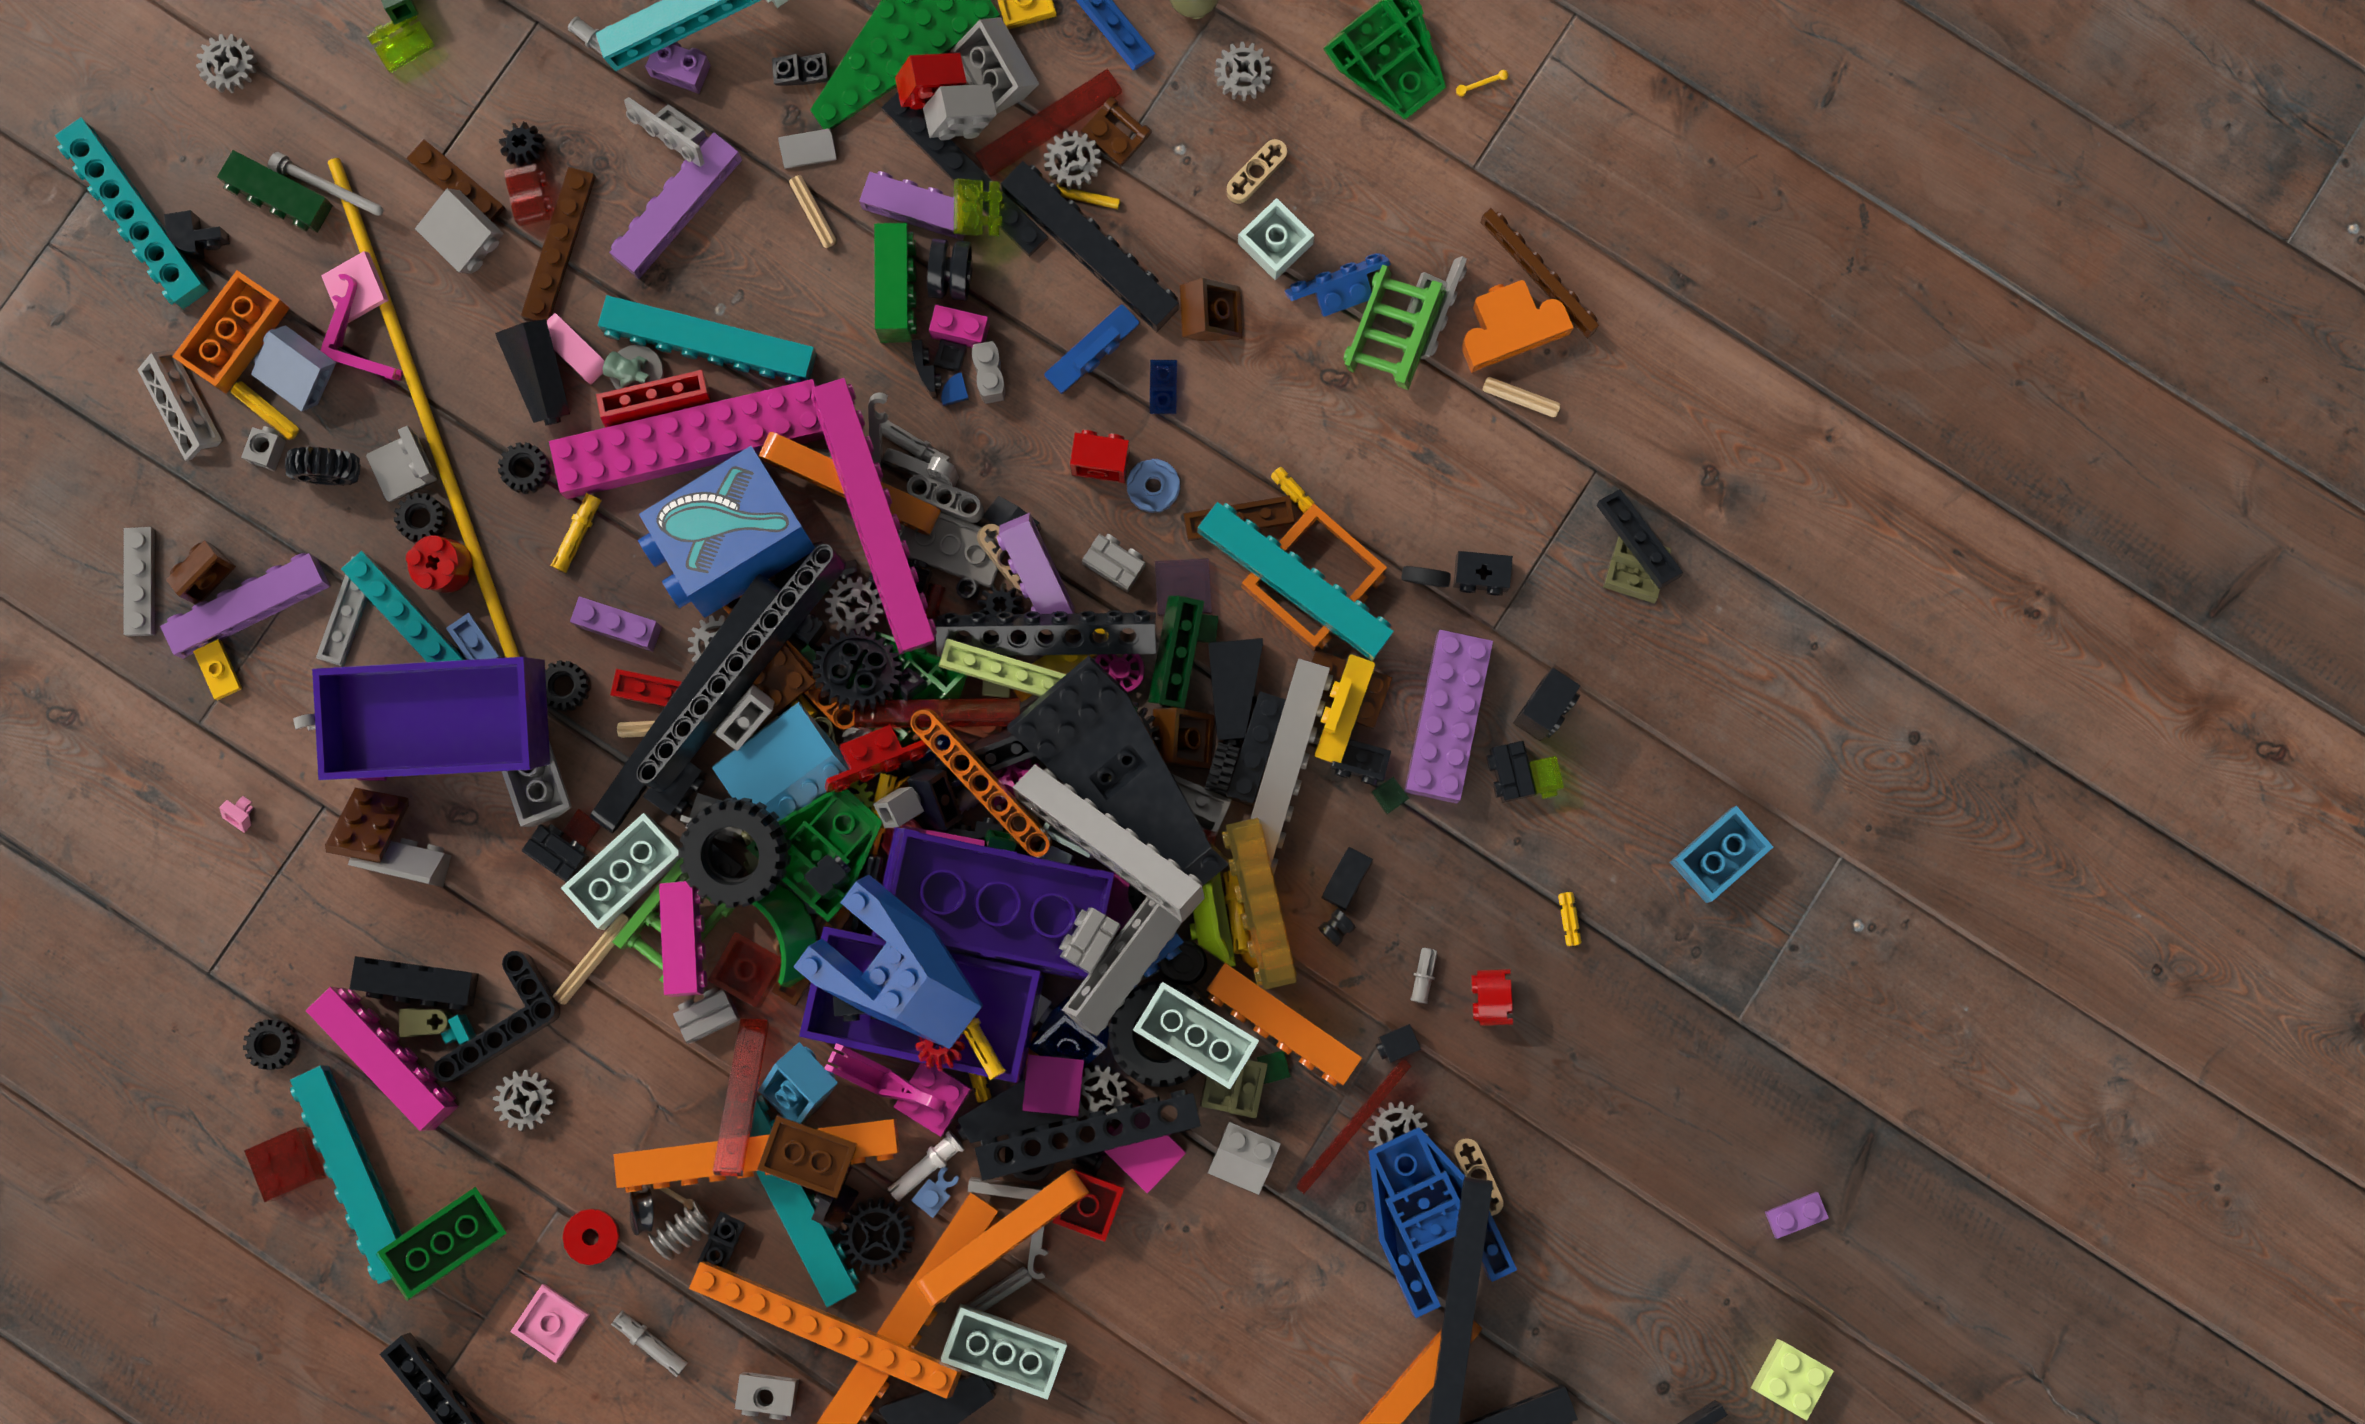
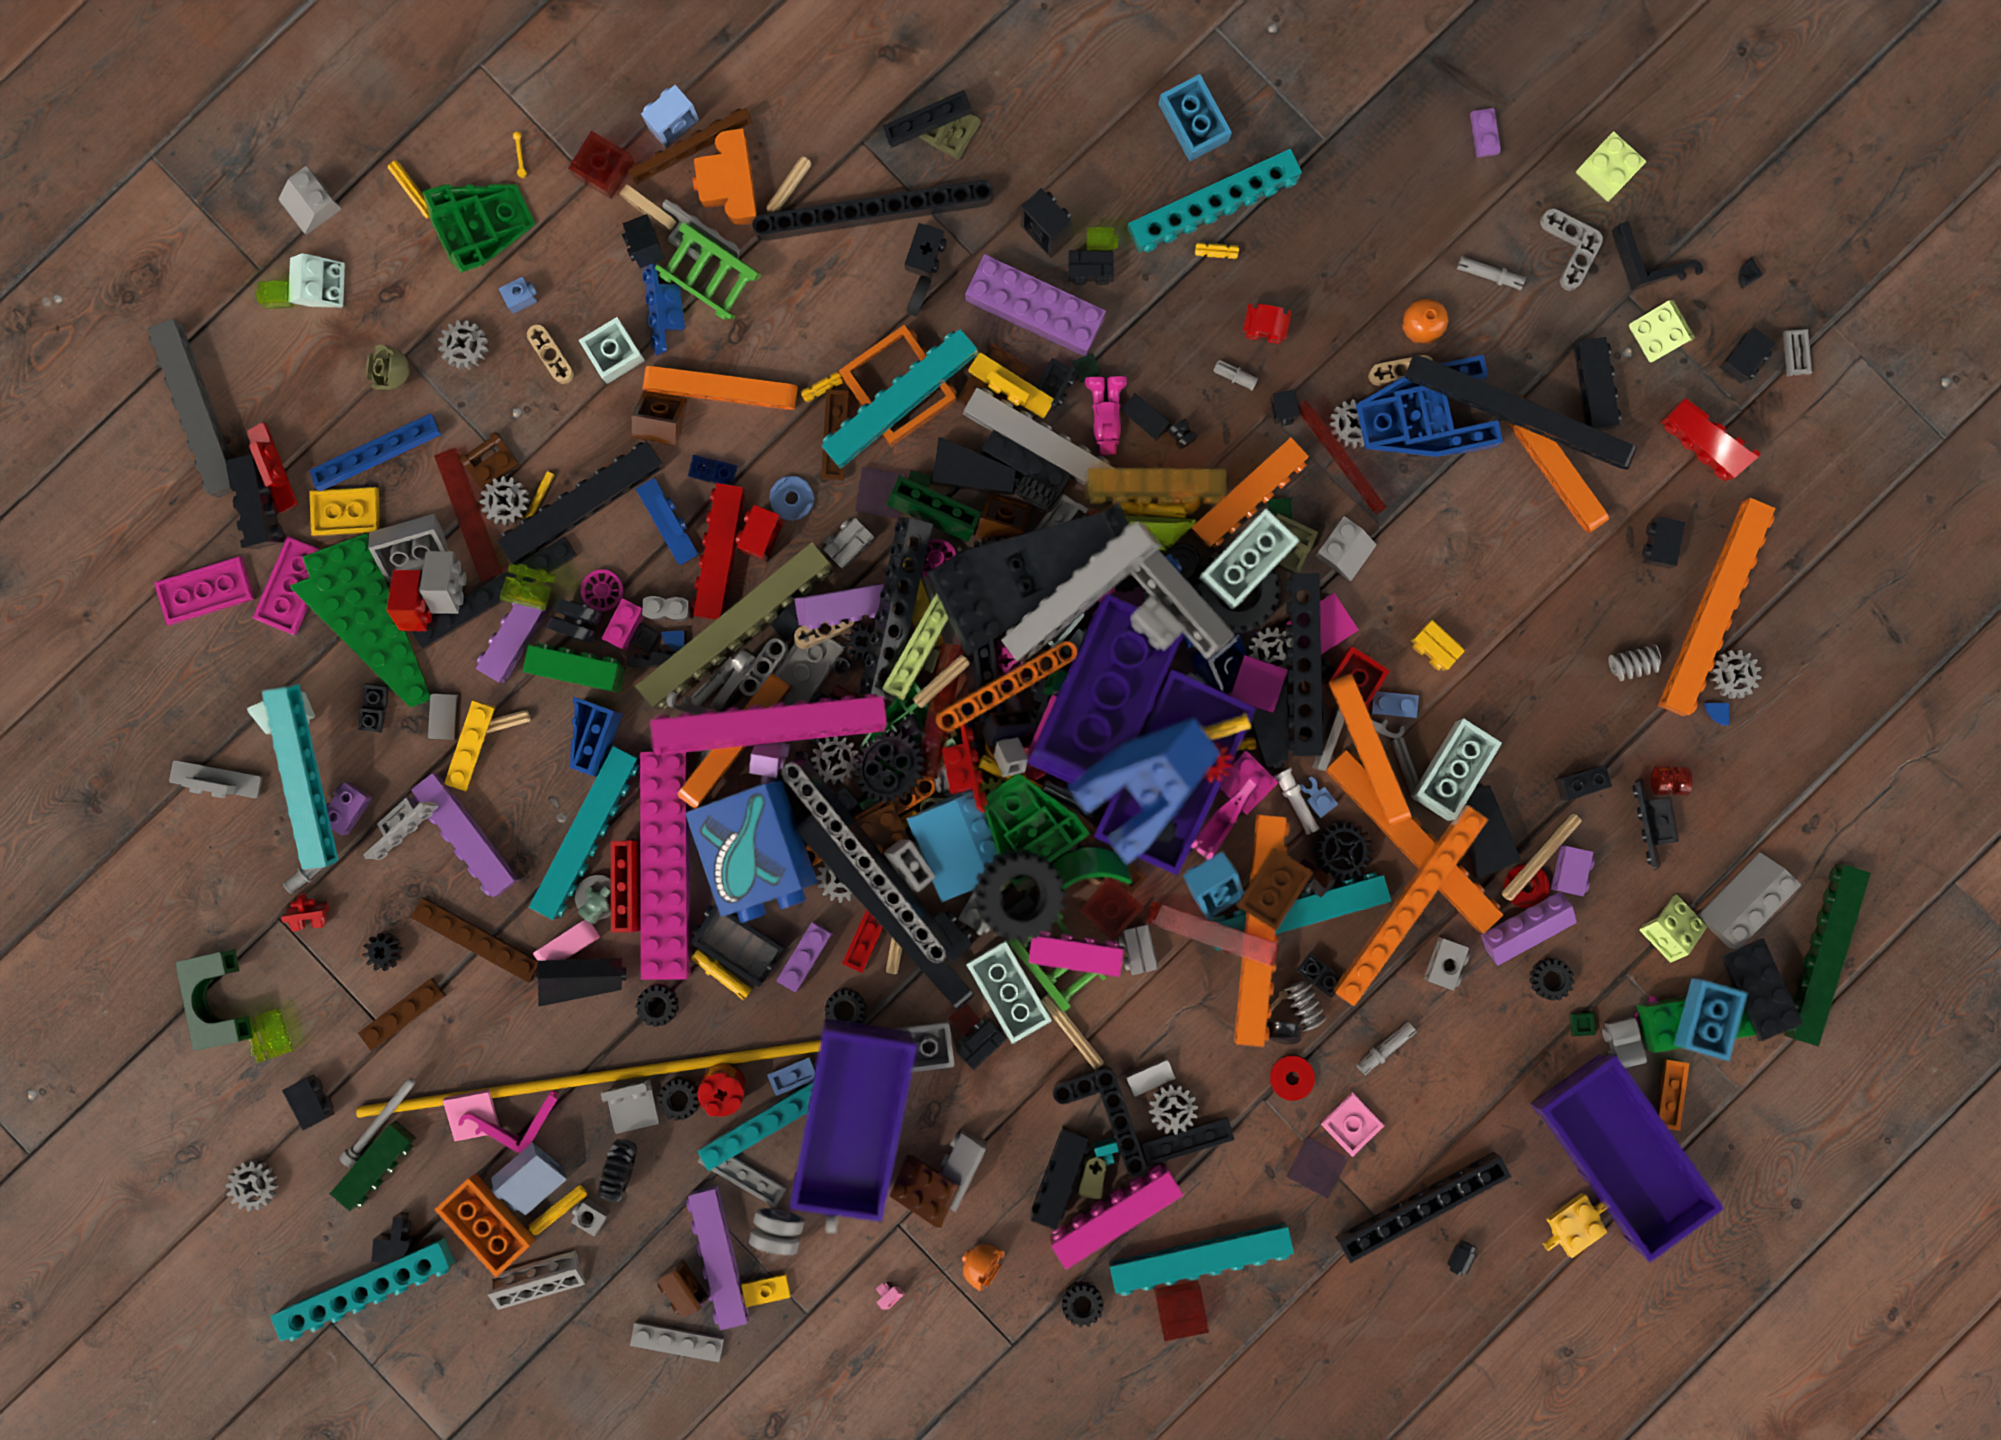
camera: 75 degrees left, 5 degrees up
green brick [376,1187,507,1301] -> none
light grey brick [415,188,504,274] -> none
clear red brick [504,164,553,227] -> none
black brick [805,855,851,900] -> none
none -> red hips [281,893,329,932]
none -> black brick [282,1074,335,1131]
none -> yellow plate [444,699,496,791]
none -> medium blue brick [498,276,537,314]
none -> clear red brick [568,131,634,200]
none -> blue wedge [570,697,623,777]
none -> dark pink wheel [581,570,624,612]
none -> tan beam [619,184,678,233]
none -> black brick [622,214,665,269]
none -> olive brick [635,542,833,709]
none -> light blue brick [641,85,699,149]
none -> orange beam [642,366,798,410]
none -> red brick [691,483,746,621]
none -> clear door [691,904,786,987]
none -> lavender brick [749,742,790,785]
none -> light grey wheel [749,1208,805,1255]
none -> black beam [752,180,993,241]
none -> tan axle [913,655,970,707]
none -> orange cylinder [962,1243,1005,1292]
none -> dark pink piece [1085,376,1127,455]
none -> light grey slope [1125,1058,1176,1097]
none -> teal brick [1127,149,1302,253]
none -> black plate [1141,1117,1235,1166]
none -> clear purple tile [1286,1136,1348,1199]
none -> medium blue plate [1370,691,1419,718]
none -> orange cylinder [1402,298,1449,344]
none -> yellow brick [1410,619,1465,671]
none -> light grey pin [1457,256,1526,291]
none -> light grey beam [1540,209,1603,291]

